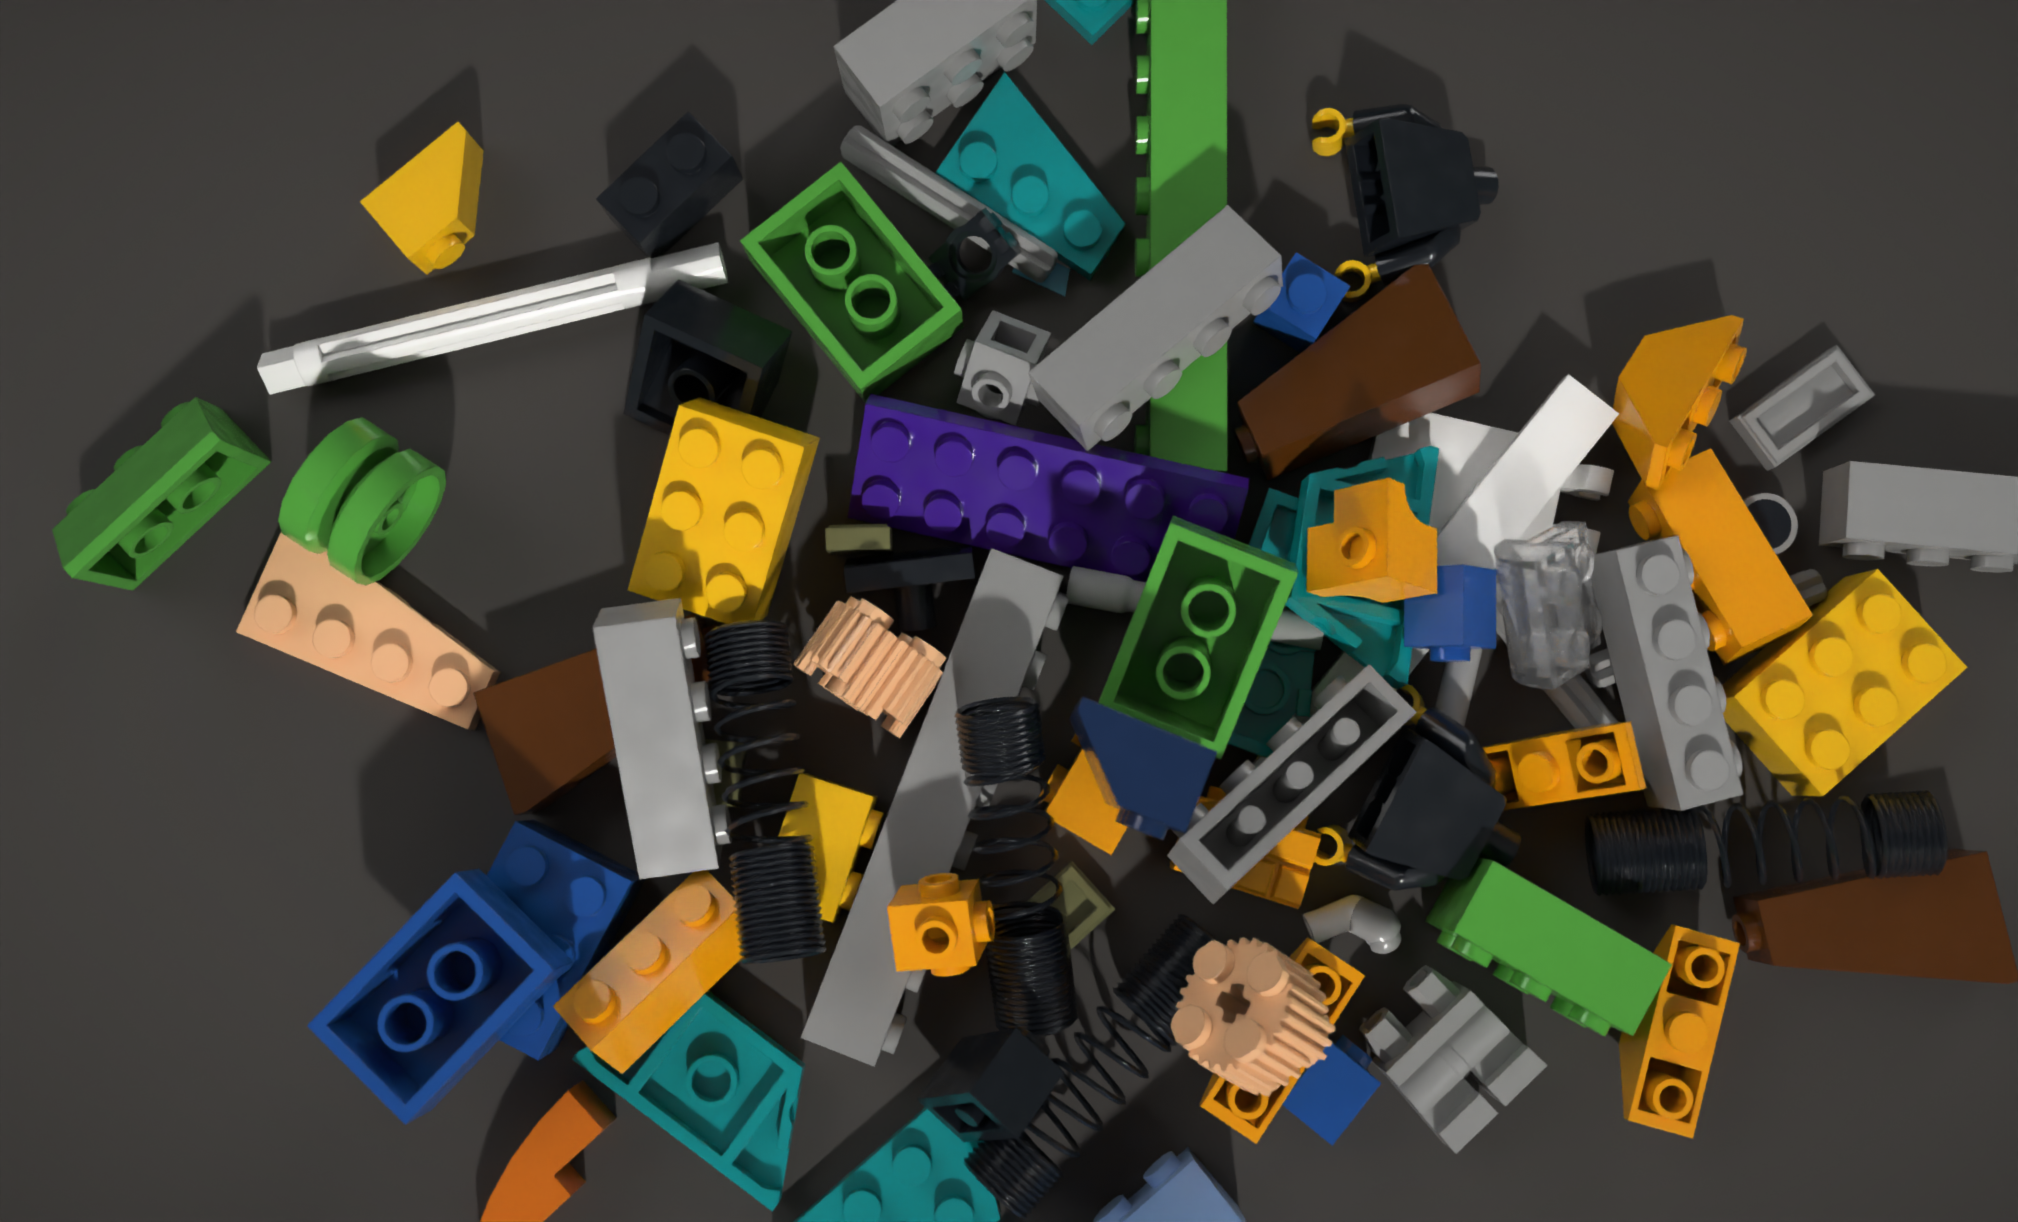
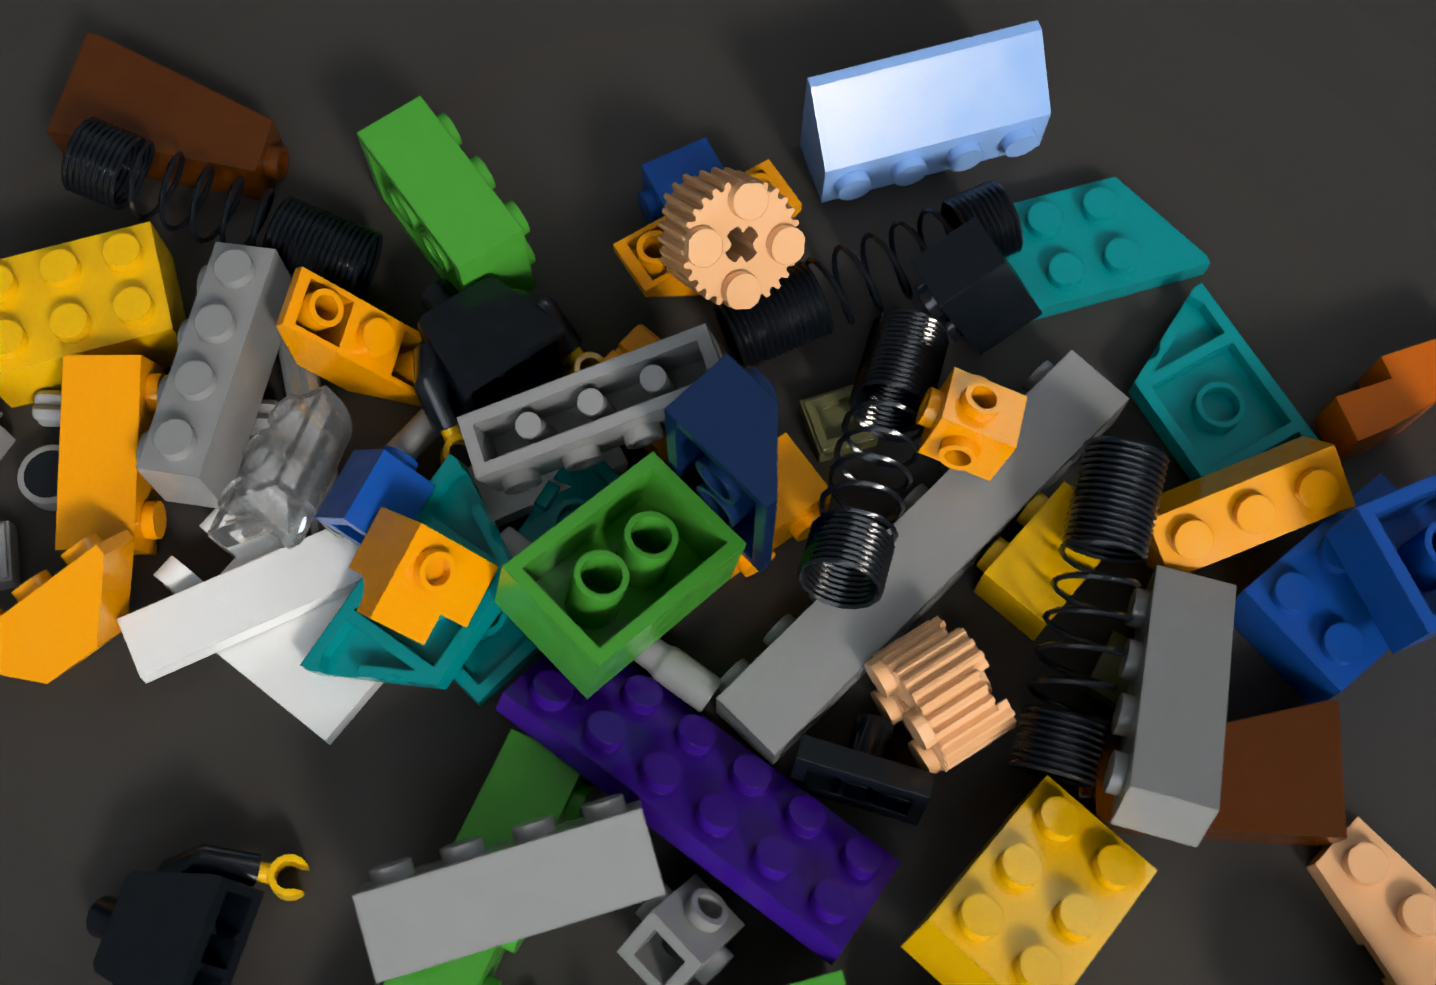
camera: 160 degrees left, 15 degrees down
olive tile [825,524,894,556] -> none
reddish brown slope [1233,264,1481,481] -> none
blue brick [1253,252,1350,353] -> none
arm [1302,895,1401,954] -> none
light grey hips [1359,965,1548,1154] -> none
light orange slope [1619,924,1740,1139] -> none

